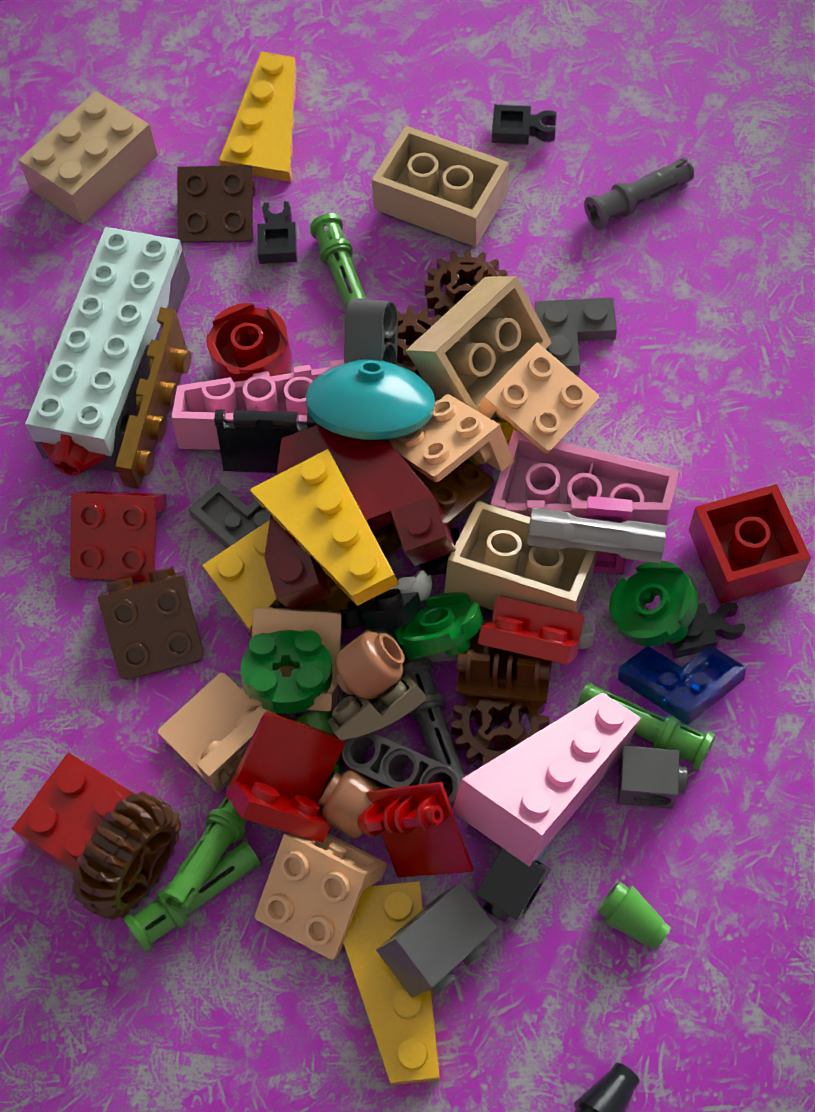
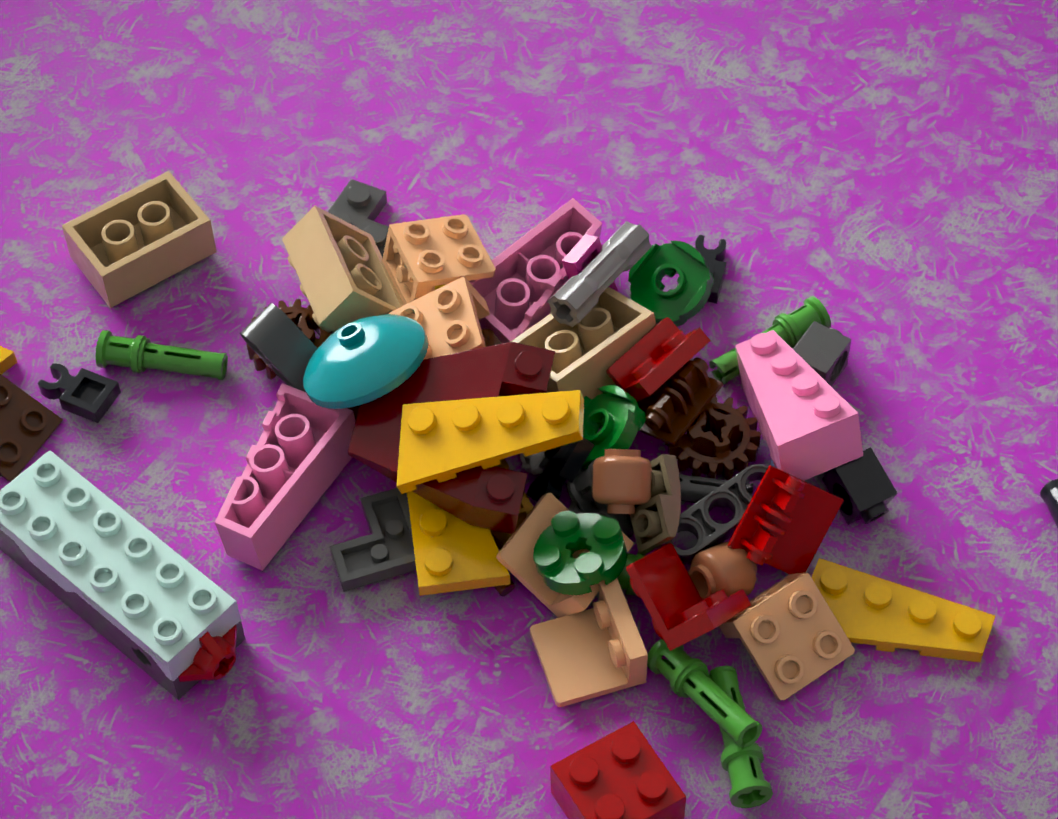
camera: 65 degrees left, 10 degrees down
red bracket [70,491,166,581] -> none
reddish brown gear [72,791,181,921] -> none
reddish brown bracket [97,566,204,680] -> none
pearl gold wing [115,307,192,489] -> none
red brick [206,303,292,382] -> none
black piece [214,410,318,473] -> none
dark grey brick [376,881,497,998] -> none
reddish brown gear [424,249,507,316] -> none
black plate [492,104,557,145] -> none
dark grey pin [584,157,694,229] -> none
bright green cone [597,881,671,950] -> none
clear blue plate [618,645,746,726] -> none
red brick [688,484,811,604] -> none

